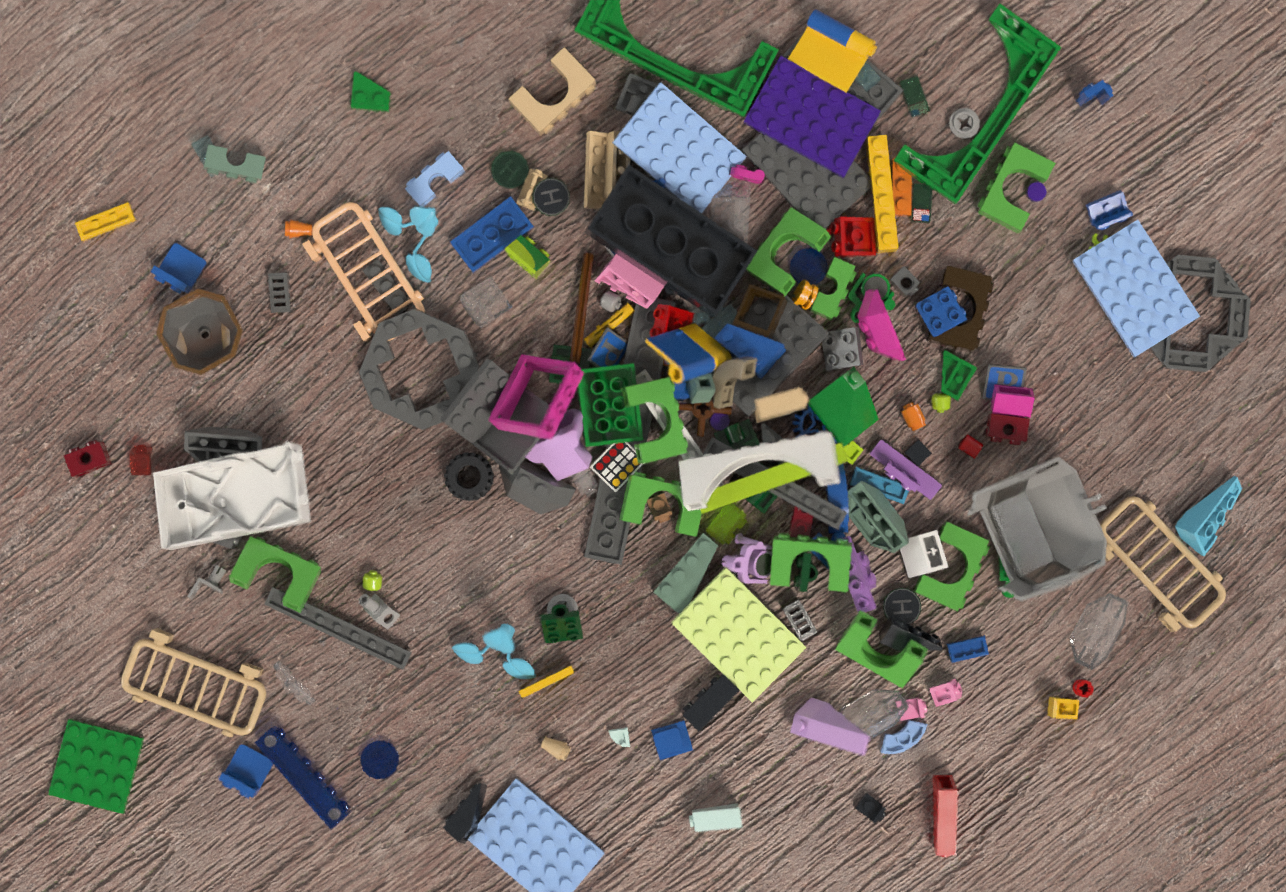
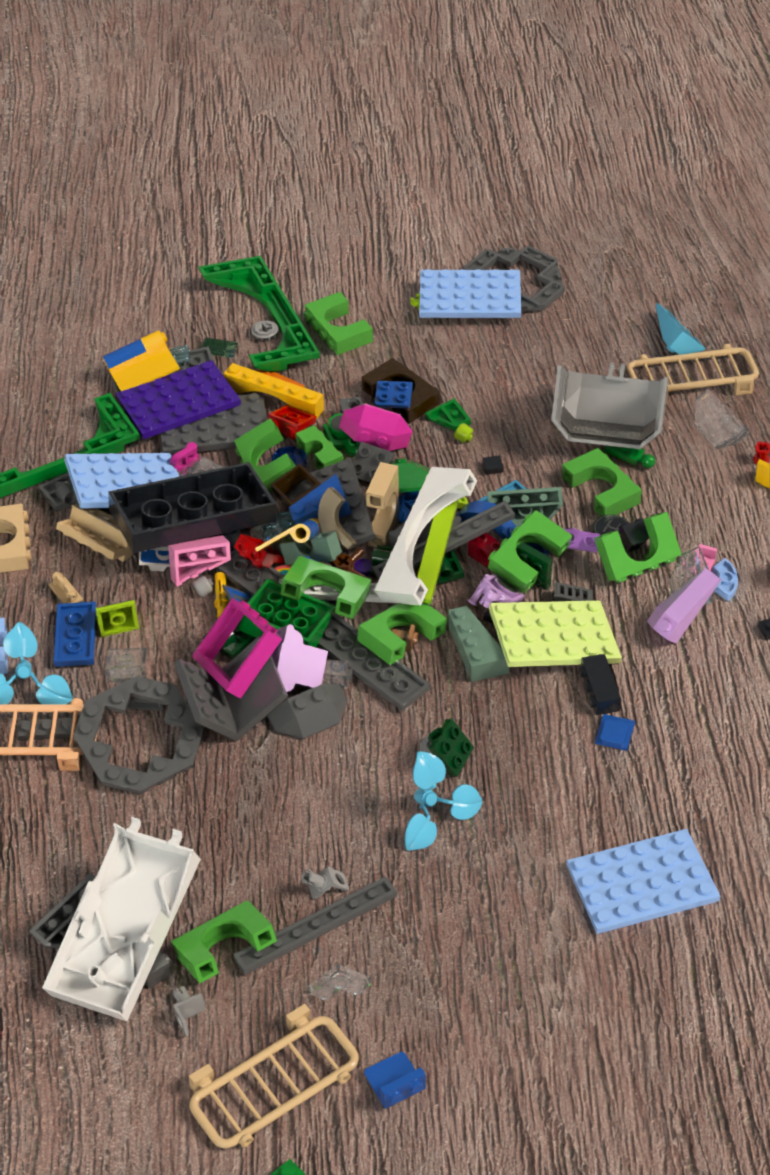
camera: 55 degrees left, 40 degrees down
clear red bracket [129,445,153,475] -> none
clear blue piece [254,726,351,830] -> none
clear blue tile [360,740,399,779] -> none
lime piece [362,570,382,591] -> none
black slope [443,782,487,844] -> none
black tyre [444,452,494,501] -> none
clear green tile [491,151,529,189] -> none
yellow tile [519,665,574,698] -> none
black tile [532,178,570,216] -> none
tan cone [541,737,571,761] -> none
reddish brown axle [570,253,594,364] -> none
sticker [590,442,643,492] -> none
light aqua tile [608,727,630,747] -> none
light aqua slope [689,803,742,832] -> none
clear neon green brick [705,503,747,545] -> none
light orange wheel [792,280,819,310] -> none
medium lavender bracket [870,439,942,500] -> none
white slope [900,530,948,578] -> none
orange brick [901,402,926,432] -> none
clear green tile [910,183,933,224] -> none
bright pink bracket [929,679,962,707] -> none
blue plate [946,635,989,663] -> none
red beam [958,434,984,459] -> none
piece [982,364,1027,400] -> none
dark red brick [985,413,1030,446] -> none
dark pink brick [991,384,1035,418] -> none
dark purple tile [1026,182,1047,202] -> none
blue bracket [1076,80,1113,106] -> none
bracket [1086,190,1133,230] -> none

